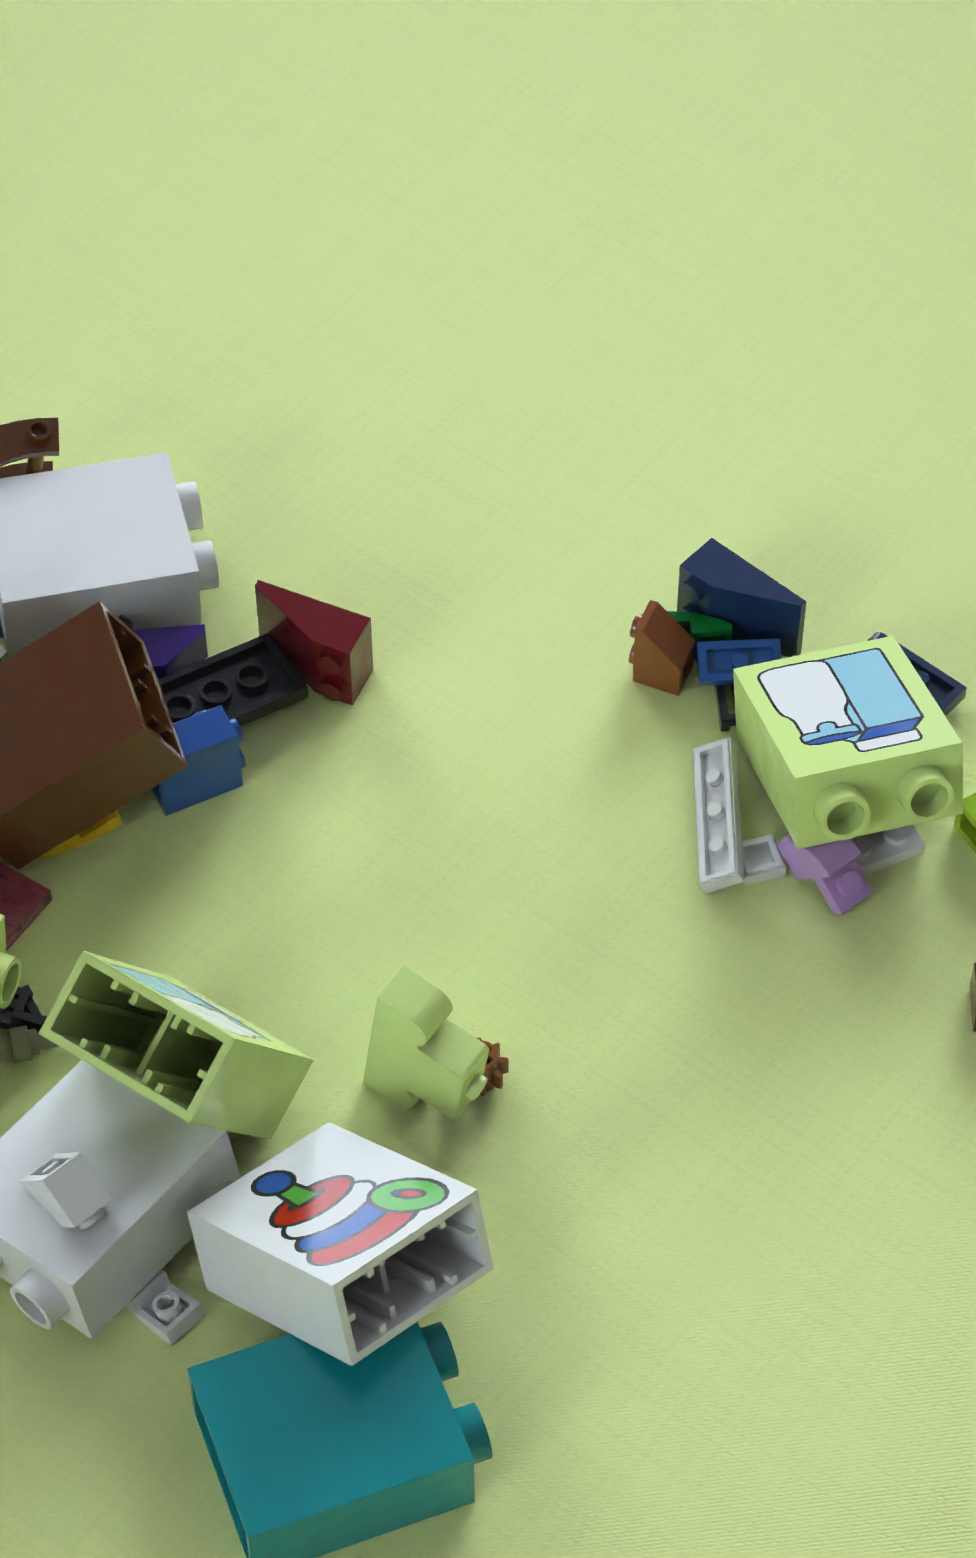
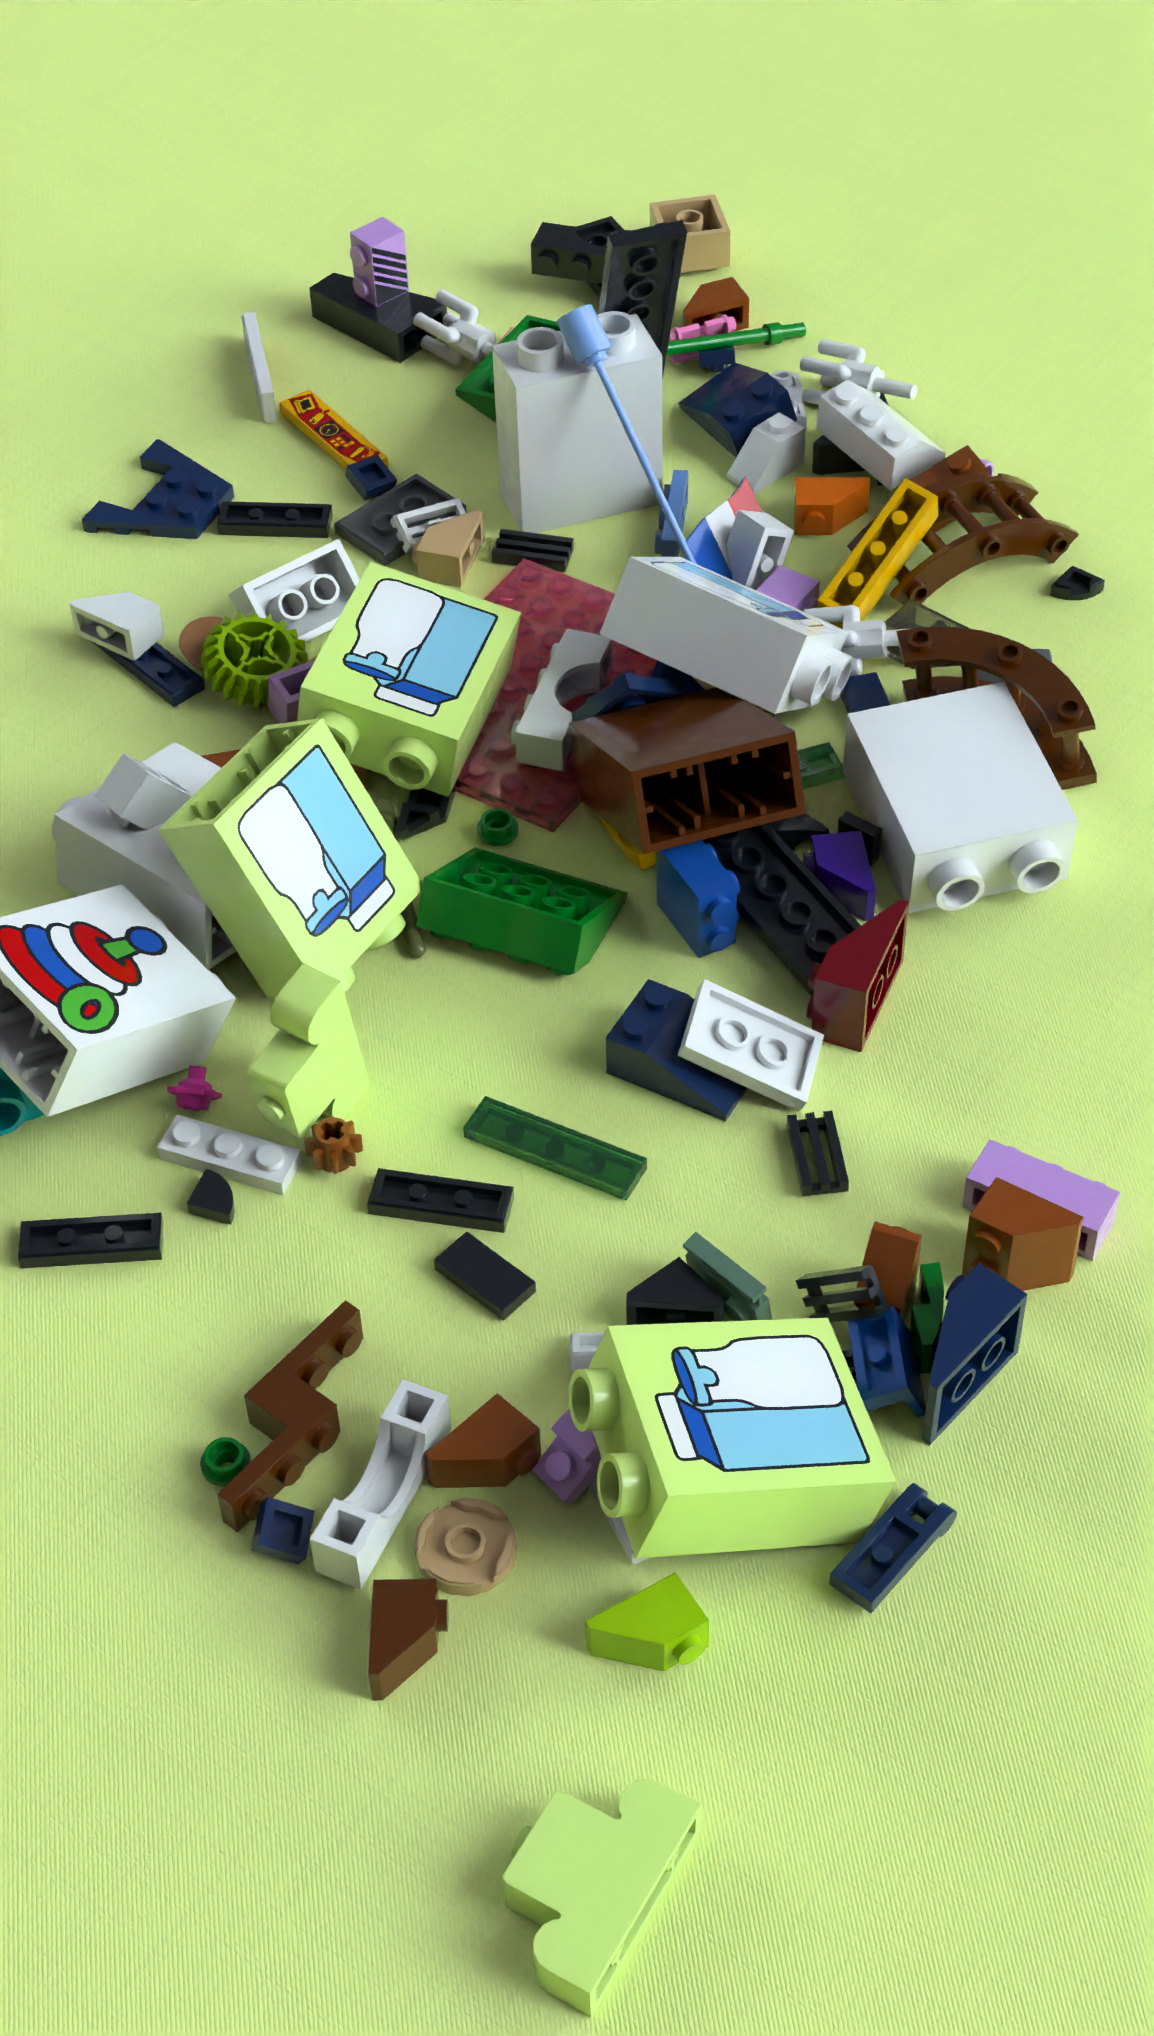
camera: 90 degrees right, 5 degrees down
none -> black tile [18,1212,164,1269]
none -> white plate [157,1115,303,1195]
none -> black tile [187,1169,235,1225]
none -> green plate [200,1437,251,1487]
none -> reddish brown bracket [217,1300,364,1533]
none -> dark blue plate [251,1497,315,1564]
none -> white arch [310,1379,451,1590]
none -> black tile [367,1168,514,1233]
none -> tan tile [414,1498,518,1596]
none -> green slope [416,847,628,975]
none -> dark orange slope [425,1393,541,1488]
none -> black tile [434,1232,536,1321]
none -> clear green tile [463,1096,647,1201]
none -> green plate [477,808,519,846]
none -> dark blue slope [606,979,748,1121]
none -> black slope [626,1257,724,1325]
none -> white plate [678,979,824,1111]
none -> sand green plate [683,1232,773,1321]
none -> black tile [787,1110,849,1196]
none -> black tile [795,1265,889,1323]
none -> lavender brick [962,1139,1120,1261]
none -> dark orange slope [962,1177,1084,1291]

